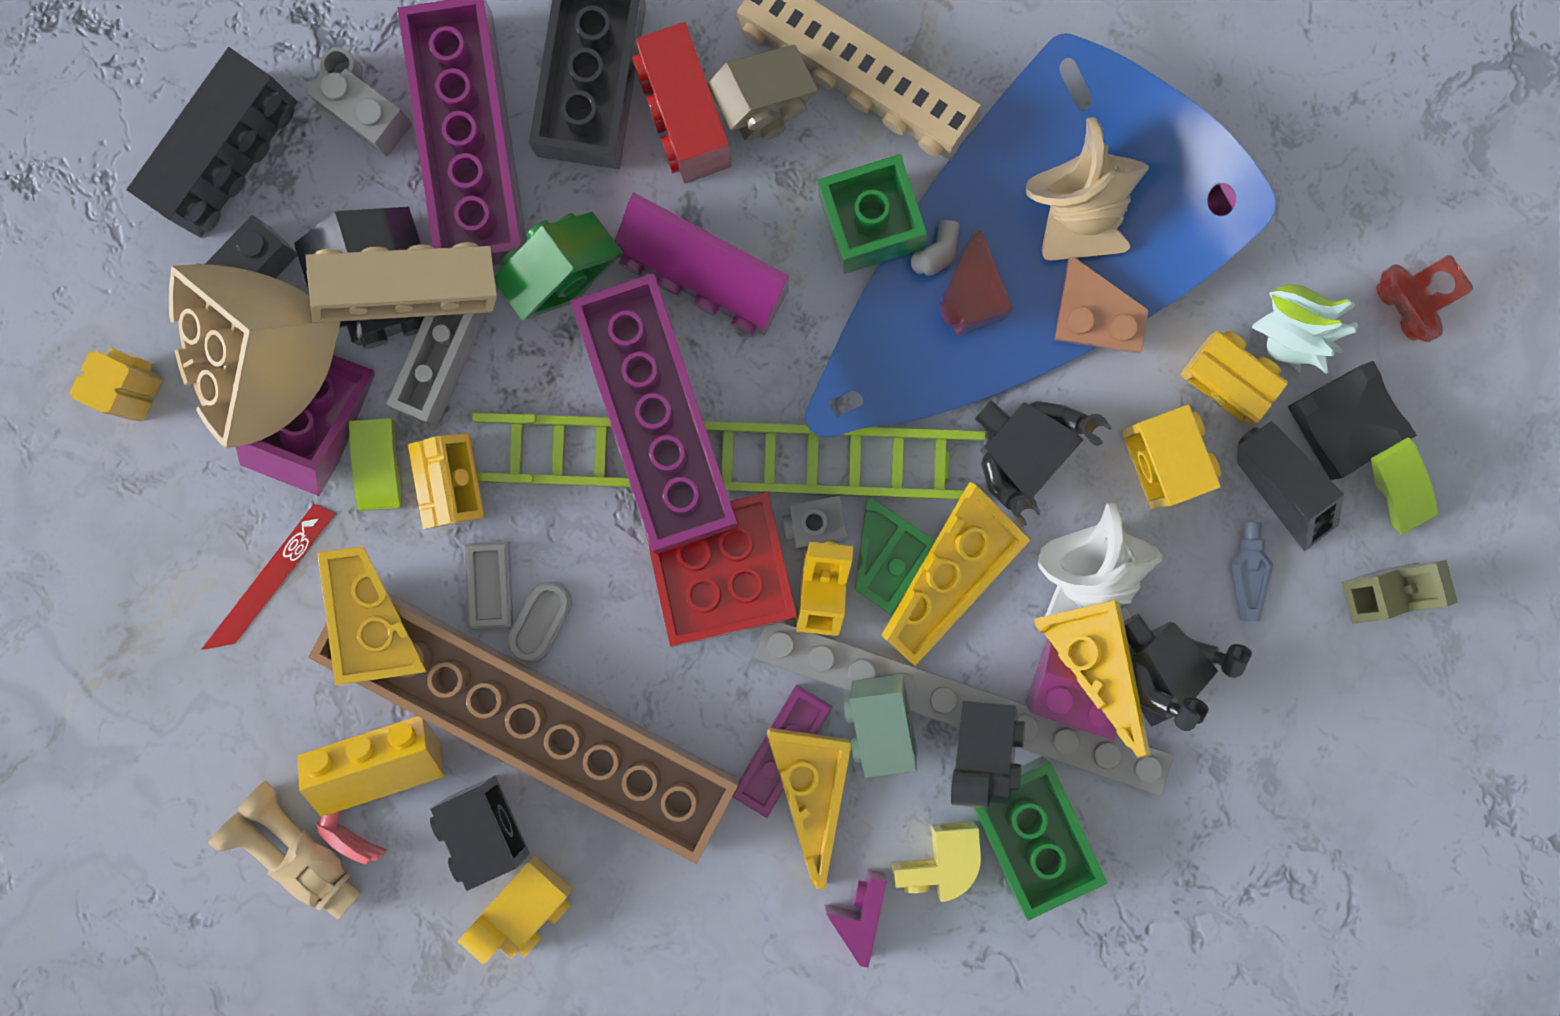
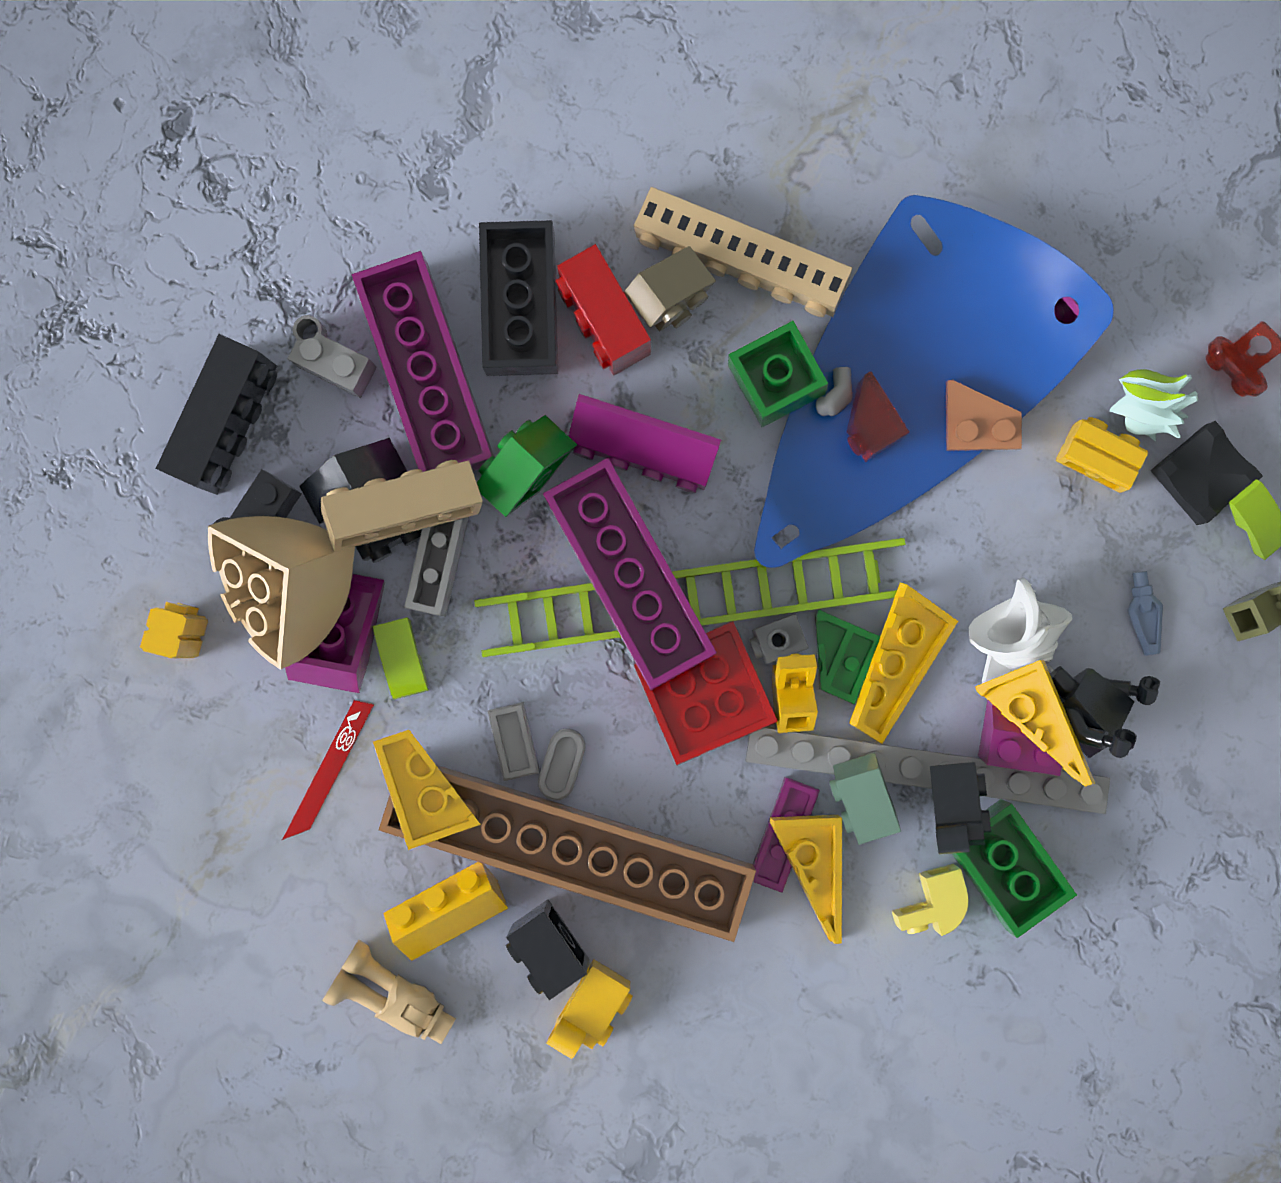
camera: 15 degrees left, 0 degrees up
coral piece [316,811,387,864] -> none
yellow brick [408,433,485,529] -> none
magenta slope [825,870,887,968] -> none
black torso [974,400,1112,527] -> none
tan helmet [1025,117,1149,260] -> none
yellow brick [1121,404,1221,509] -> none
black slope [1237,421,1344,551] -> none

